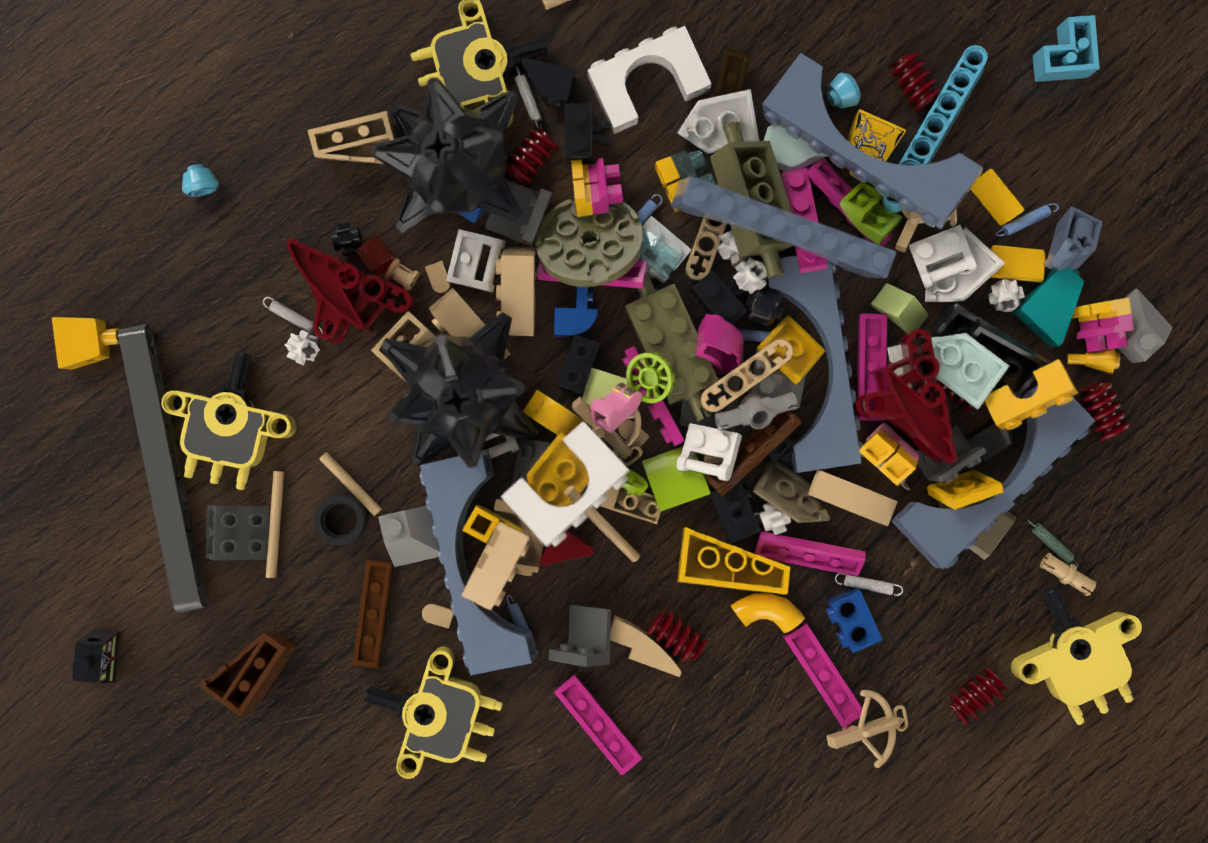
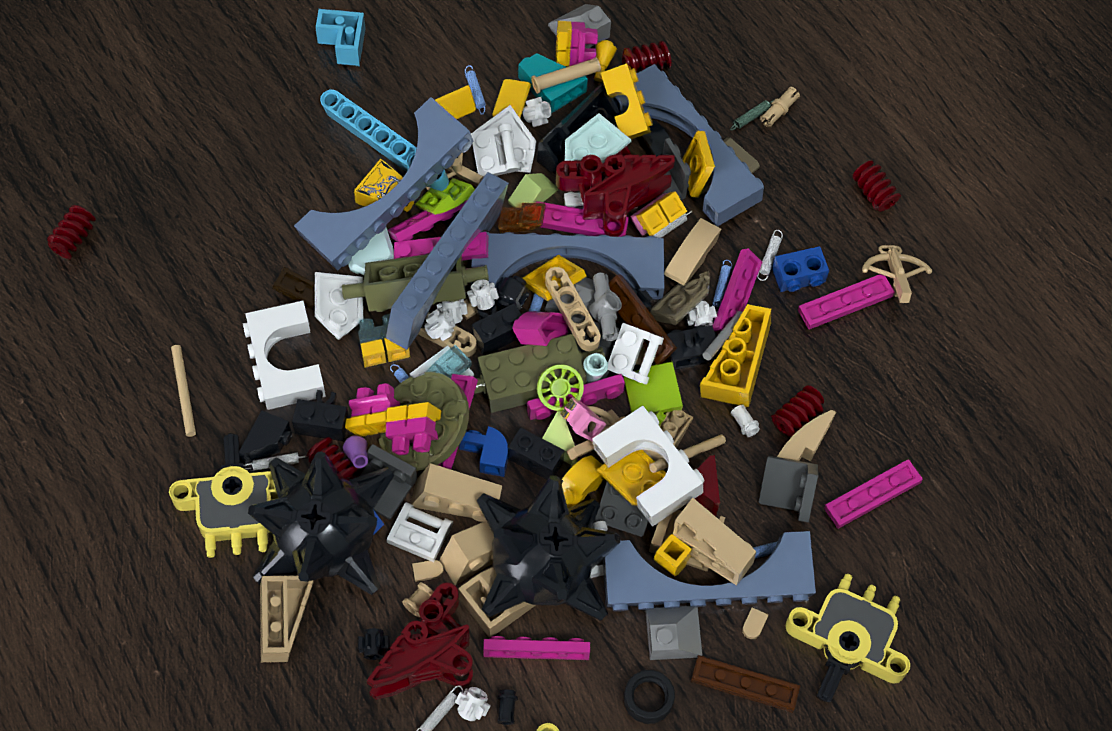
camera: 85 degrees left, 25 degrees down
tan bar [319,452,382,516] -> none
clear red brick [355,235,396,276] -> none
yellow cylinder [730,593,805,633] -> none
medium azure cone [826,73,861,109] -> none
dark red piece [888,51,942,113] -> none
light yellow piece [1011,587,1142,725] -> none
sand blue piece [1043,206,1102,271] -> none
none -> medium lavender cone [343,435,368,468]
none -> dark pink hips [386,402,441,455]
none -> white gear [425,309,455,341]
none -> dark pink plate [484,636,590,660]
none -> black pin [497,689,518,725]
none -> clear orange slope [498,203,546,232]
none -> tan pin [531,57,601,94]
none -> light aqua cone [583,353,608,383]
none -> light grey bar [703,311,742,360]
none -> light blue piece [712,260,732,312]
none -> white pin [731,405,760,437]

